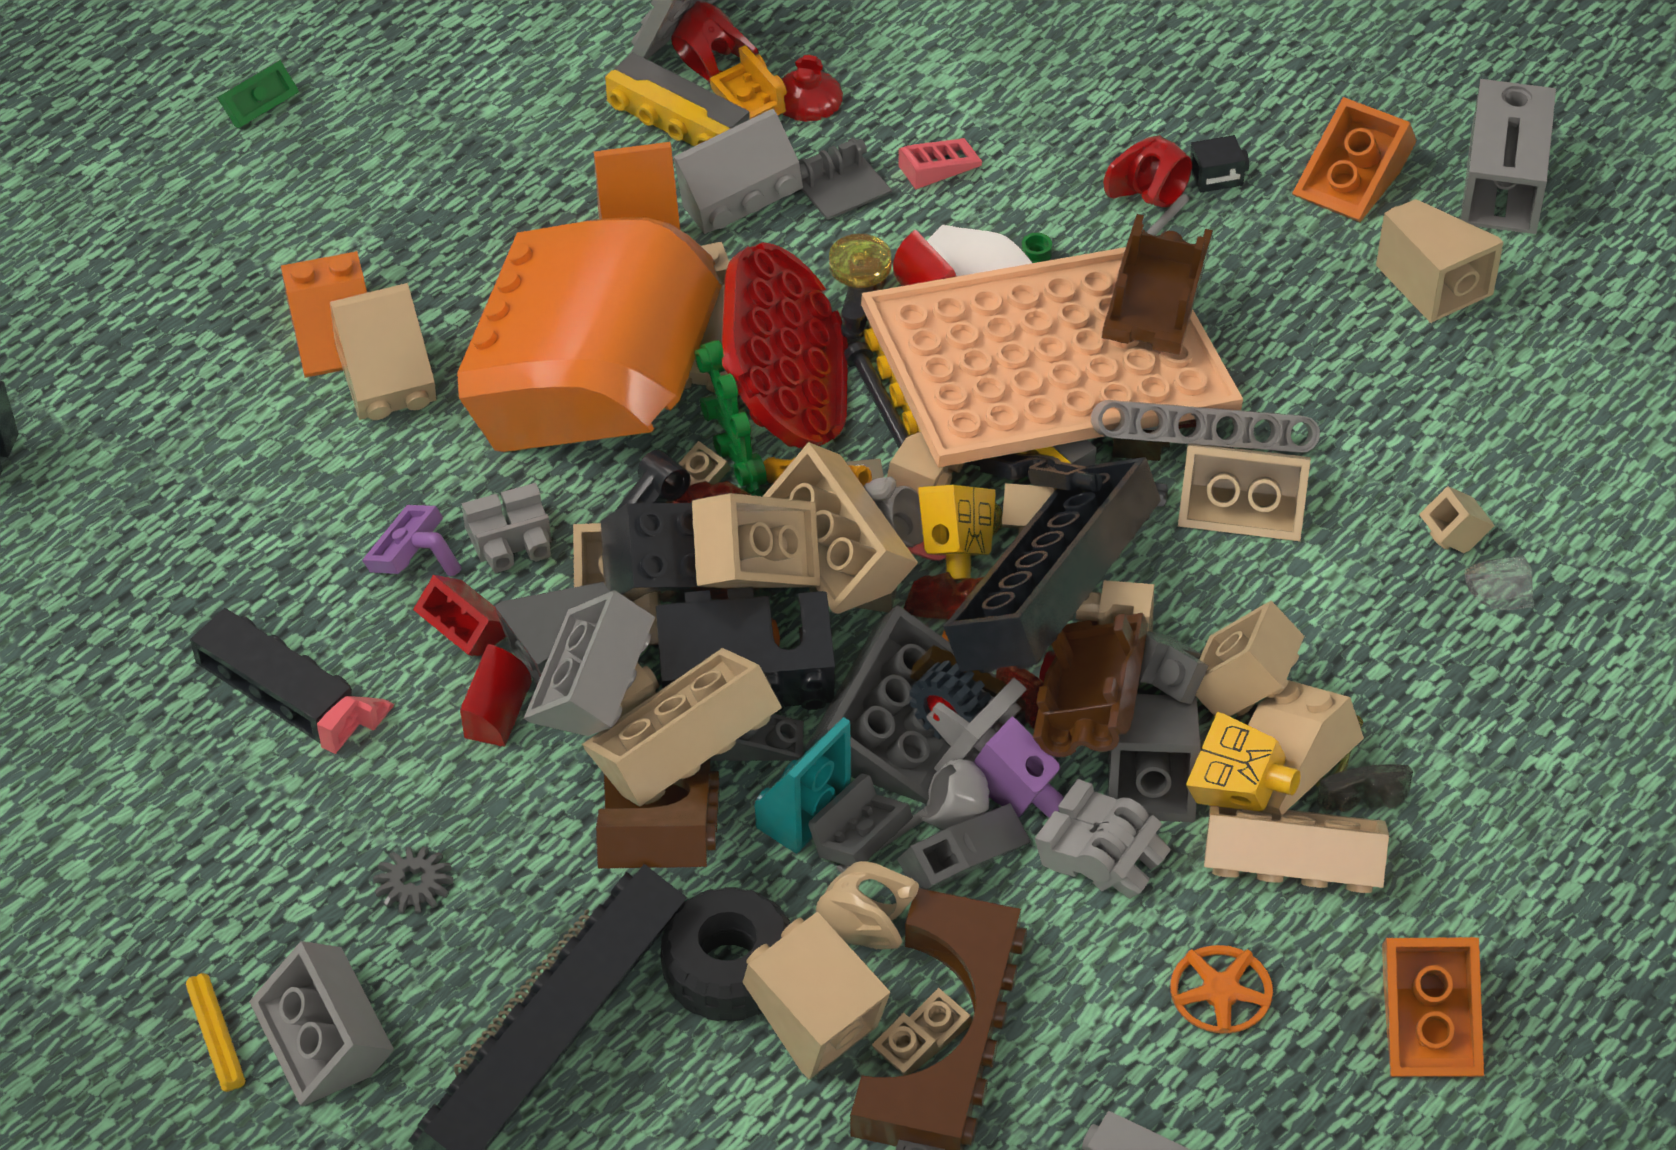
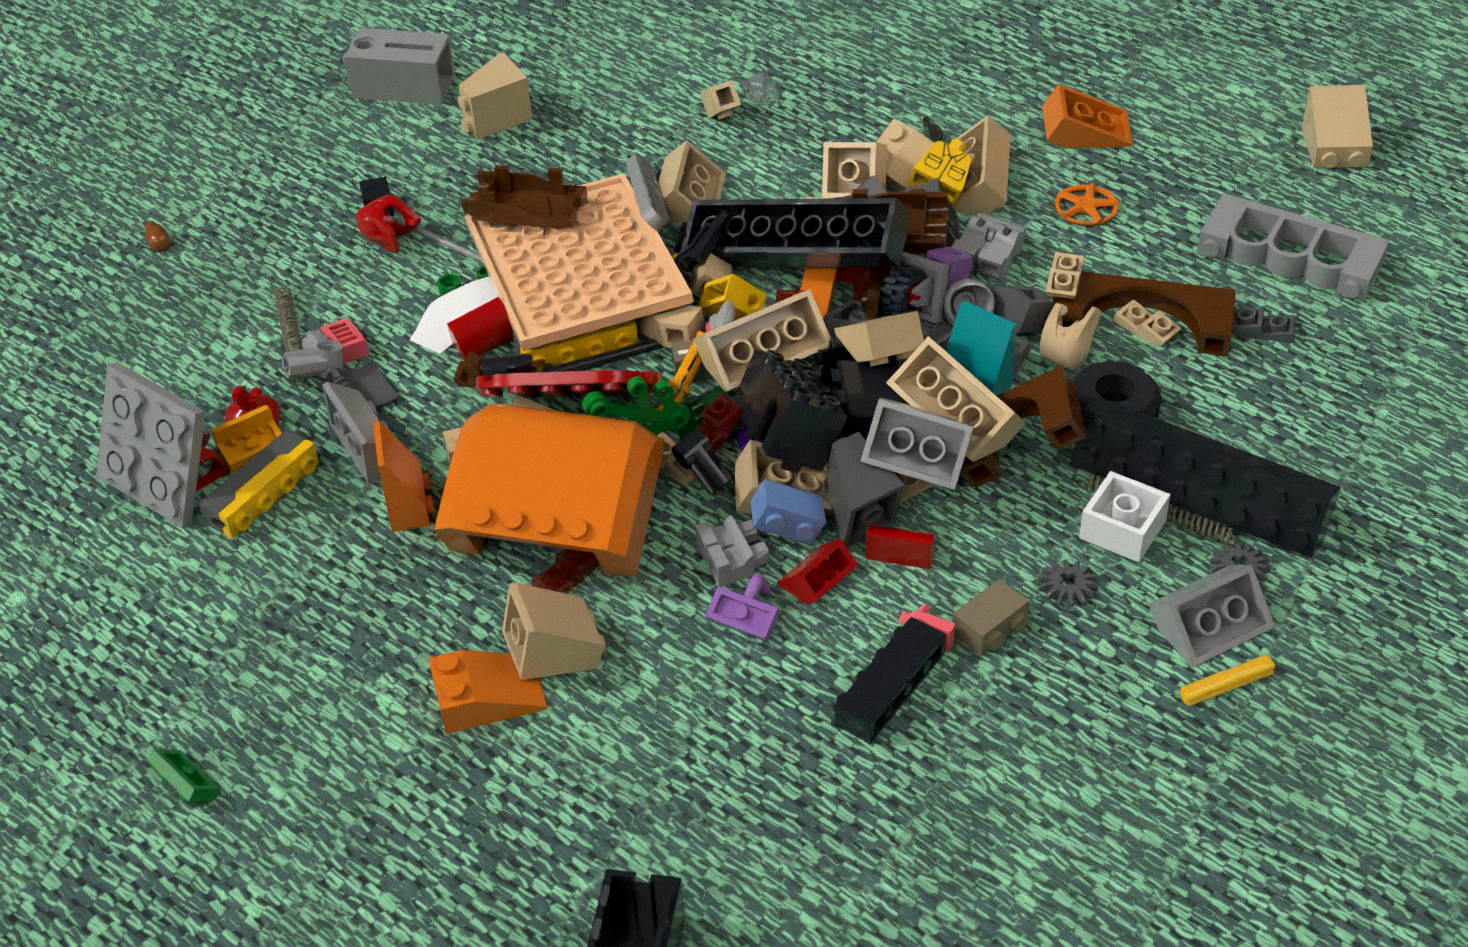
camera: 90 degrees left, 5 degrees down
tan slope [692,493,821,588] -> none
tan slope [743,911,891,1080] -> none
clear yellow piece [829,234,891,288] -> none
orange slope [1292,97,1417,222] -> none
none -> dark tan piece [274,286,309,386]
none -> light grey piece [282,330,343,379]
none -> medium blue brick [750,479,826,544]
none -> tan slope [834,311,924,366]
none -> dark tan brick [952,579,1029,656]
none -> tan slope [1045,252,1084,299]
none -> white brick [1079,471,1170,562]
none -> dark grey gear [1210,542,1271,581]

